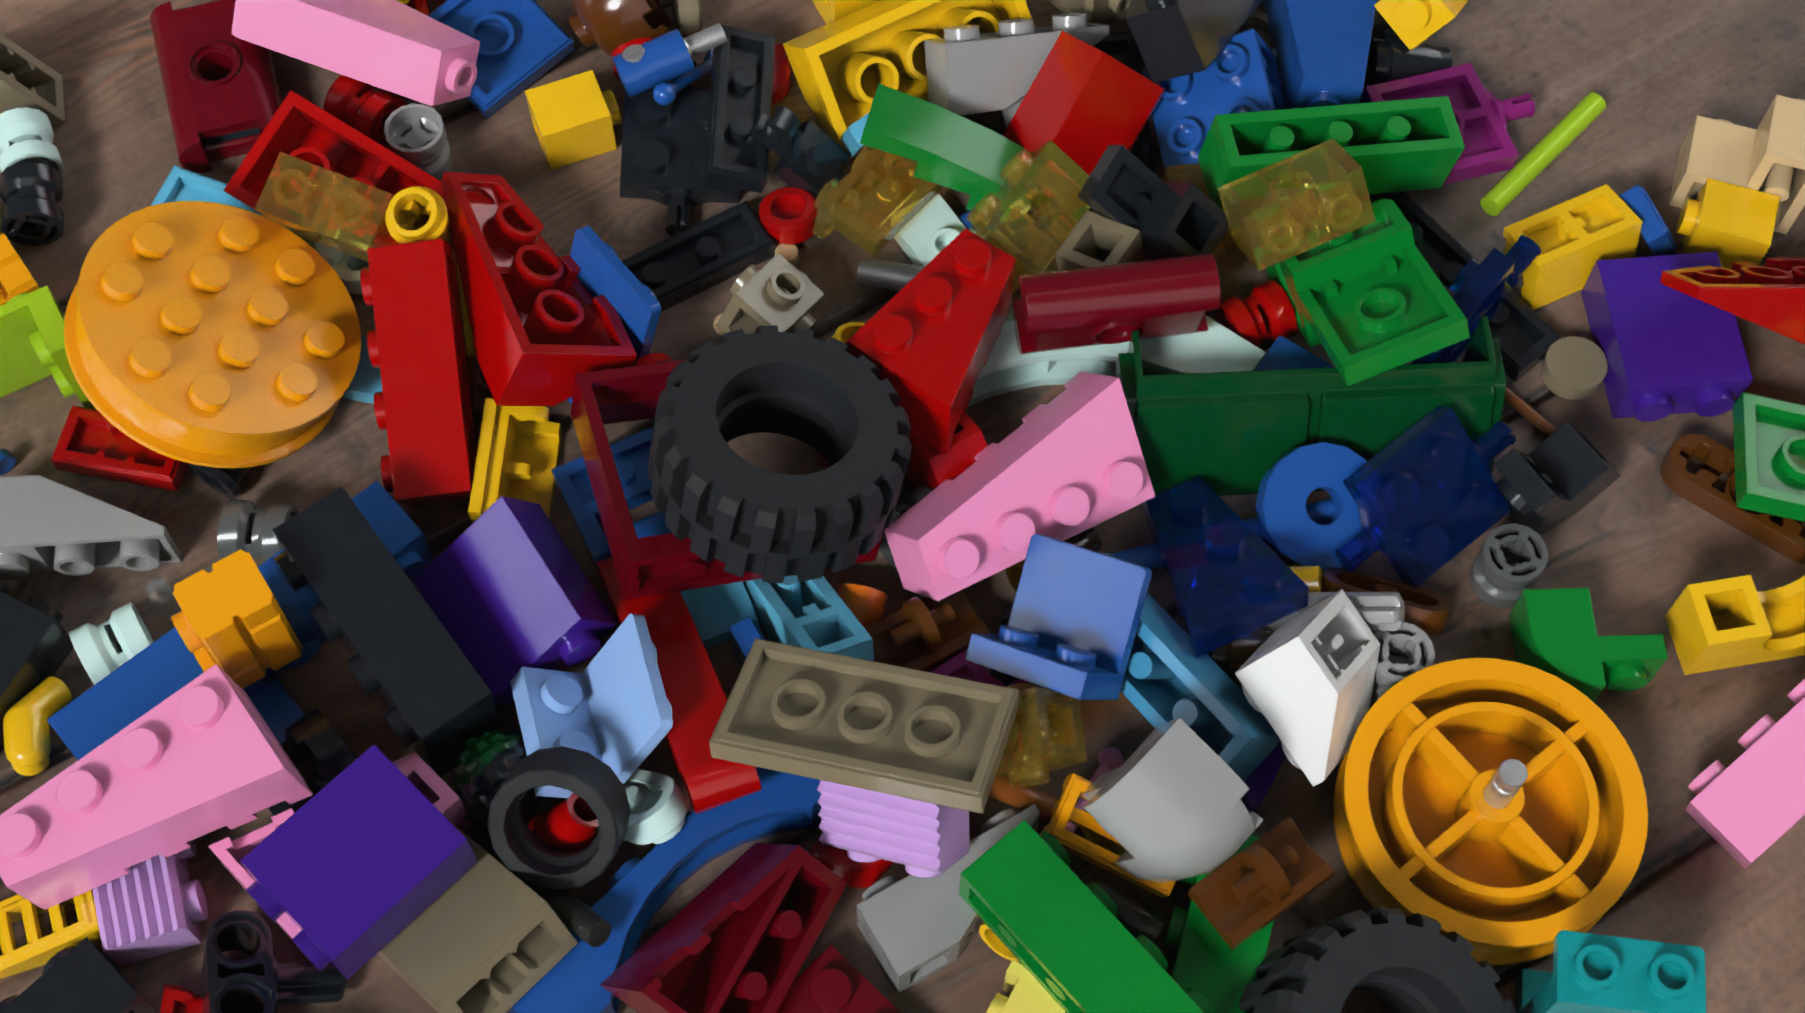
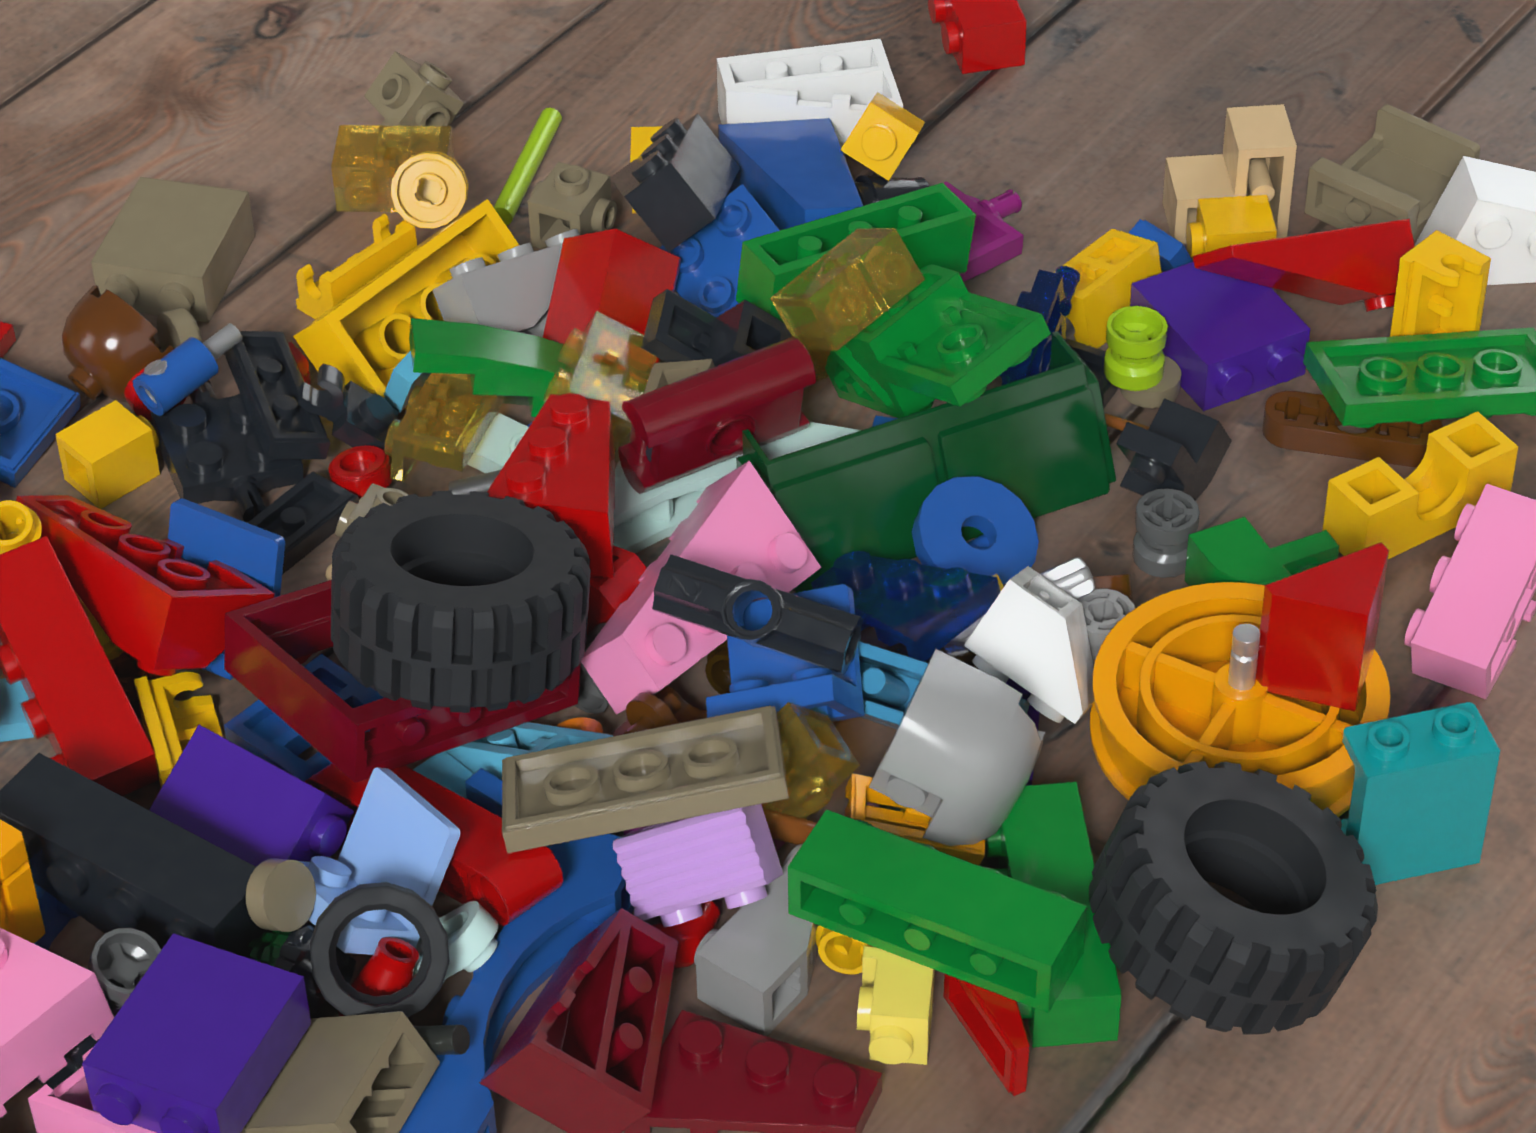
camera: 20 degrees left, 20 degrees down
blue hinge [653,49,713,106] -> none
reddish brown hips [1188,817,1335,951] -> none
red wheel [1214,280,1298,348] -> none
clear blue plate [1334,406,1516,587] -> none
lime bar [1480,92,1606,216] -> none
none -> dark grey wheel [85,928,161,1017]
none -> dark tan tile [246,858,316,932]
none -> black piece [652,554,864,674]
none -> lime wheel [1104,306,1168,391]
none -> red slope [1256,542,1389,712]

